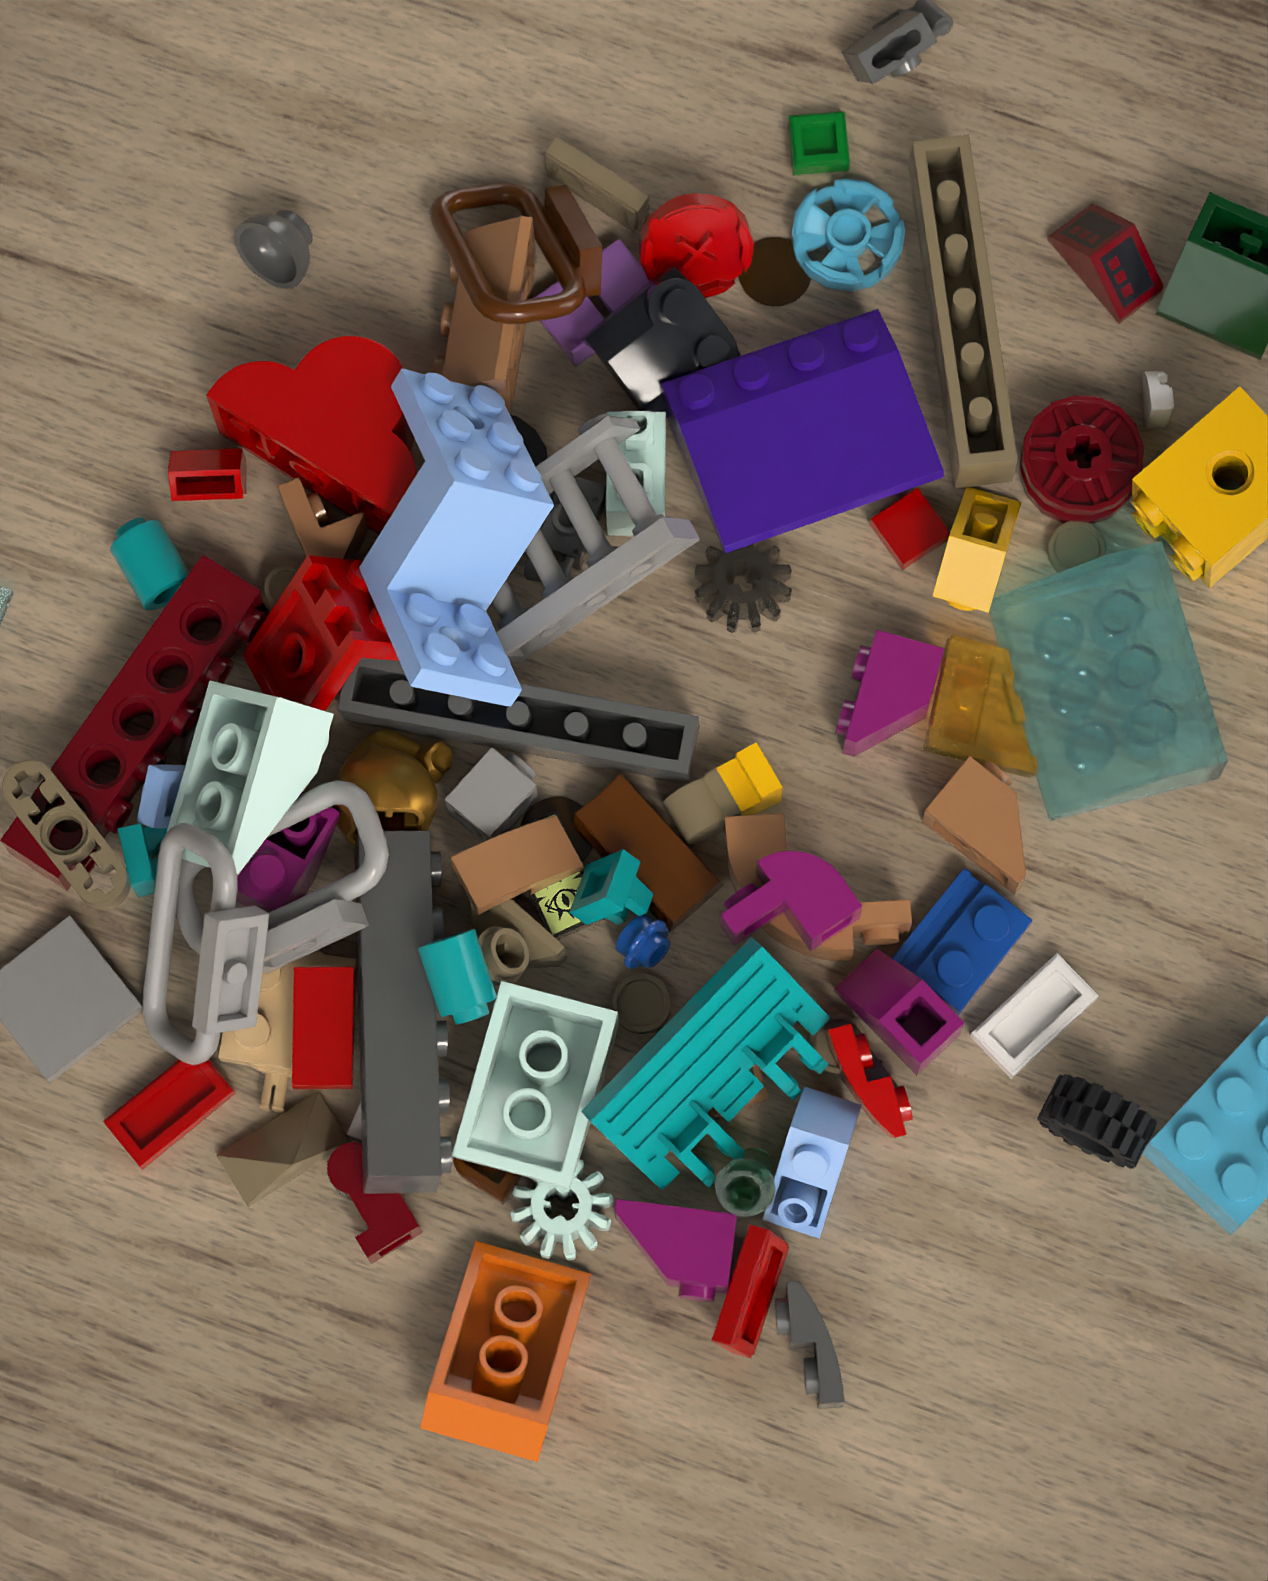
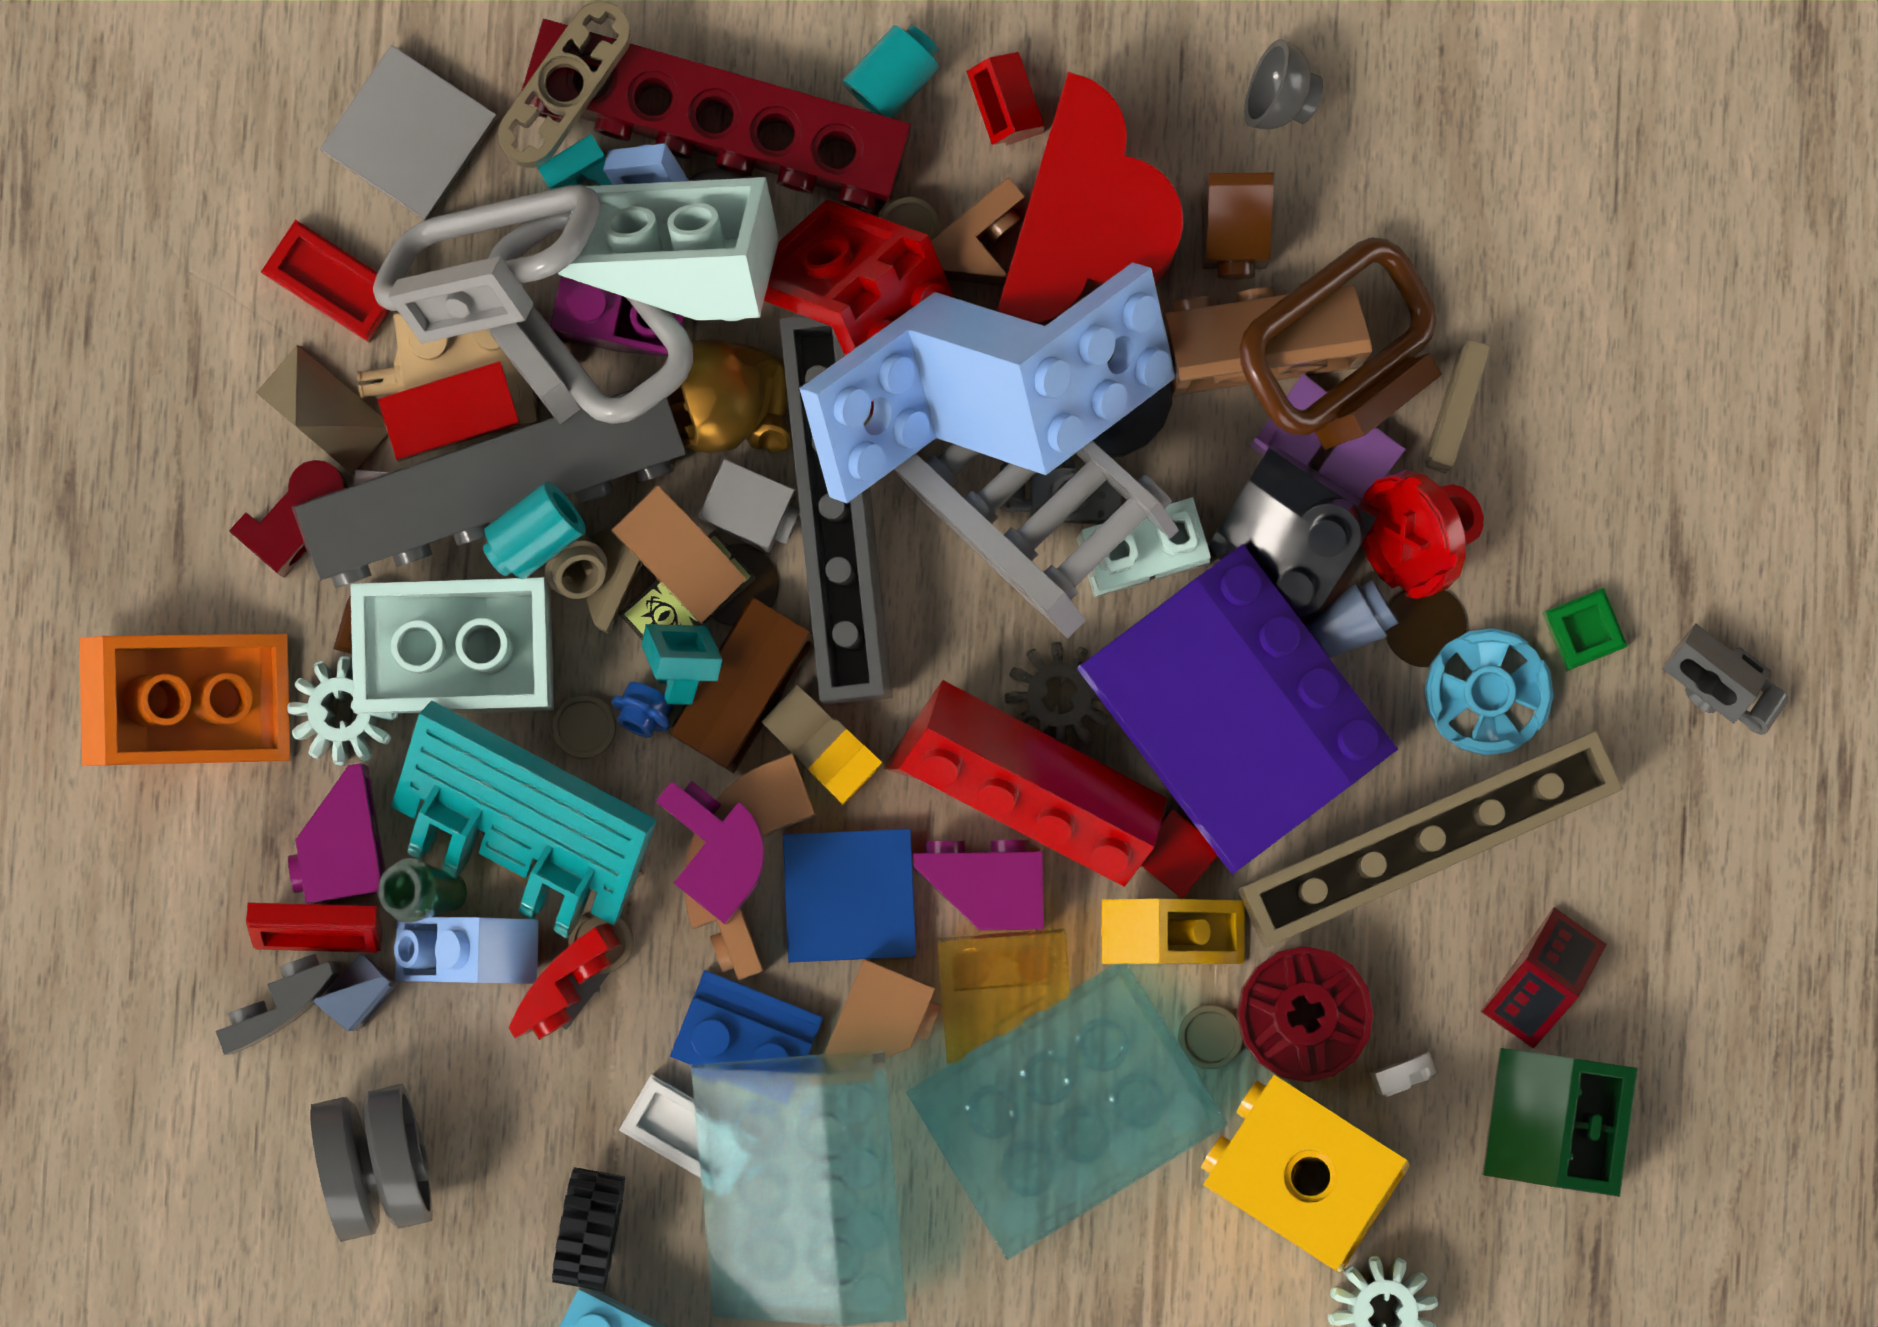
camera: 65 degrees right, 10 degrees up
magenta slope [834,949,964,1076] -> none
none -> dark grey wheel [310,1084,433,1242]
none -> sand blue slope [313,955,397,1031]
none -> clear light blue slope [691,1050,907,1326]
none -> blue tile [783,829,916,963]
none -> red wedge [884,680,1167,887]
none -> reddish brown slope [1201,172,1274,280]
none -> sand blue cone [1306,579,1399,658]

